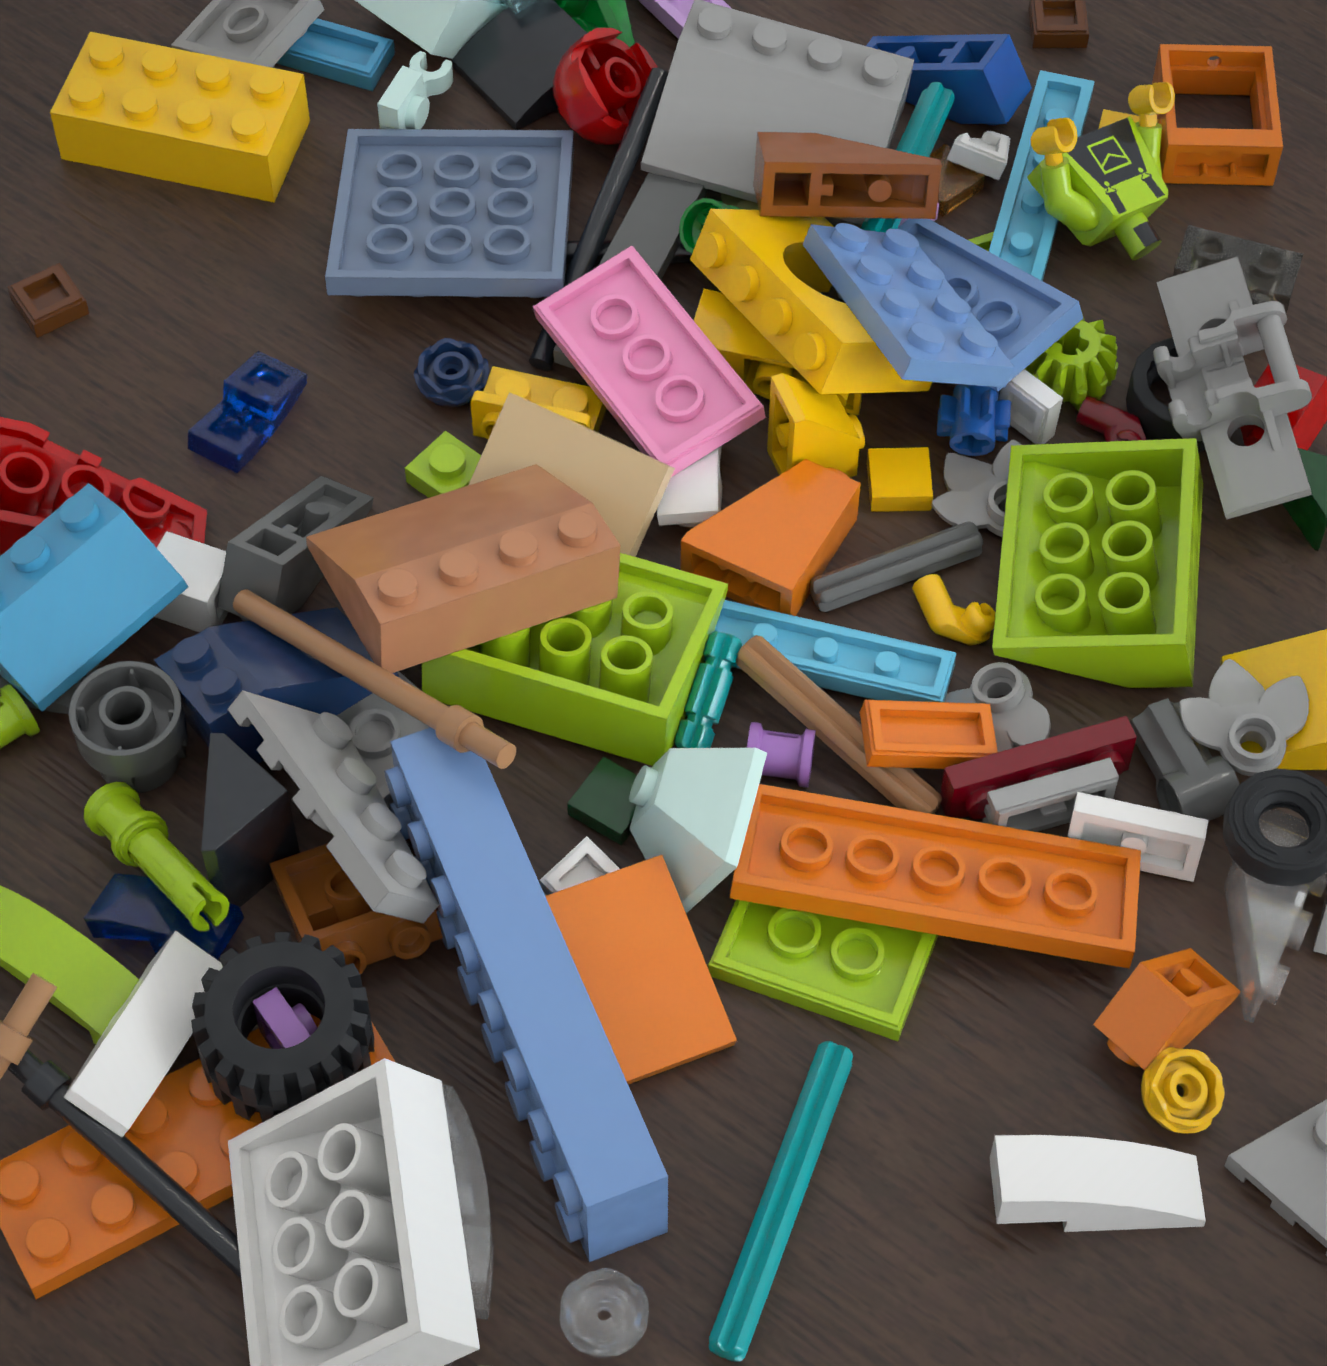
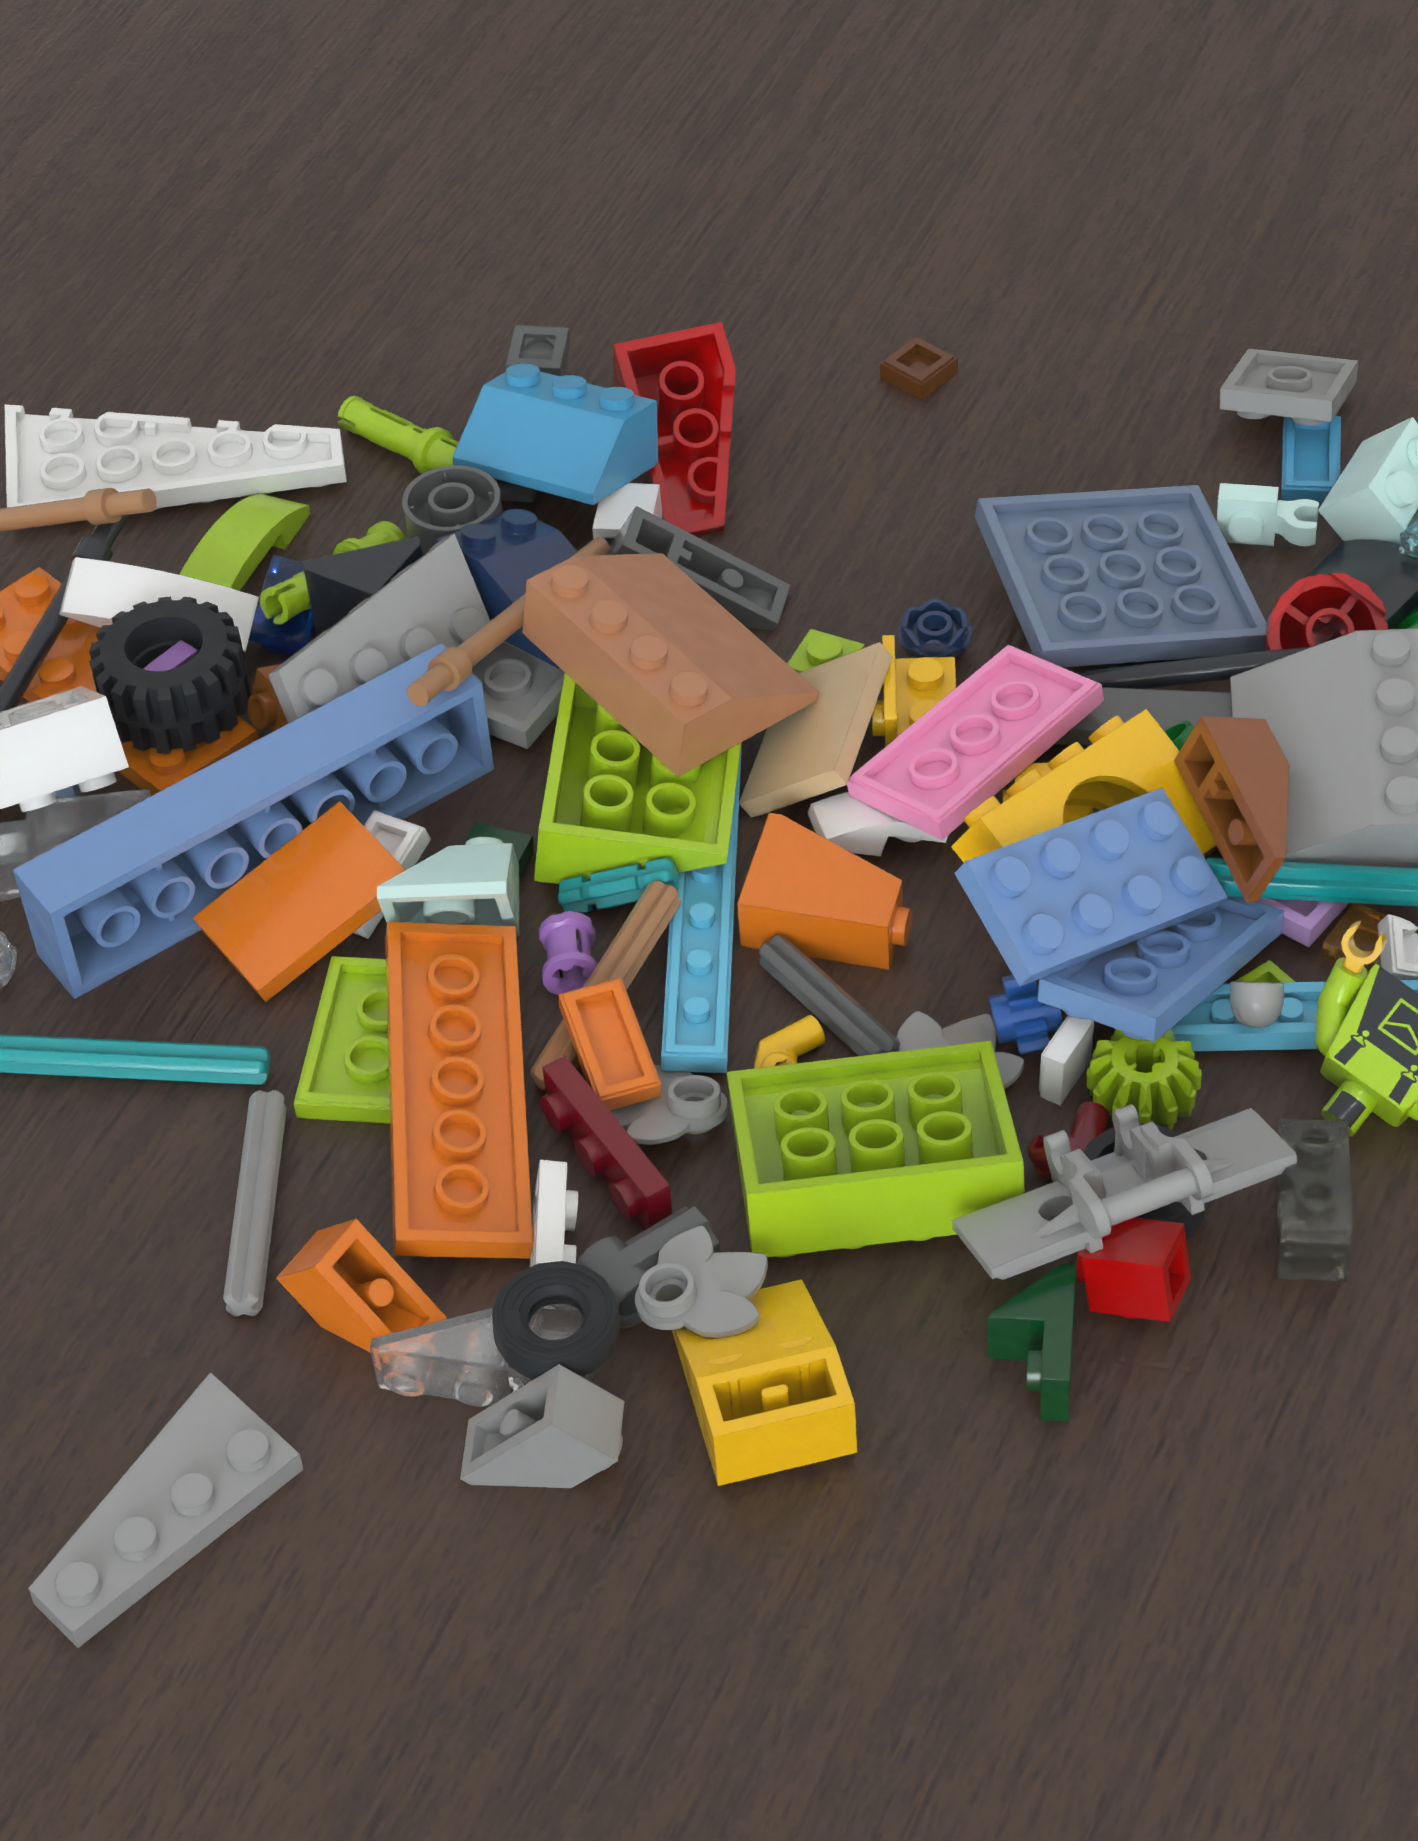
camera: 80 degrees right, 10 degrees down
yellow brick [50,32,310,203] -> none
clear blue slope [188,351,307,473] -> none
yellow slope [767,373,865,478] -> none
yellow tile [867,447,933,512] -> none
light grey tile [982,758,1119,832] -> none
white slope [990,1135,1206,1232] -> none
yellow plate [1141,1047,1225,1133] -> none
none -> light grey axle [223,1090,287,1317]
none -> light grey hinge [1230,981,1284,1028]

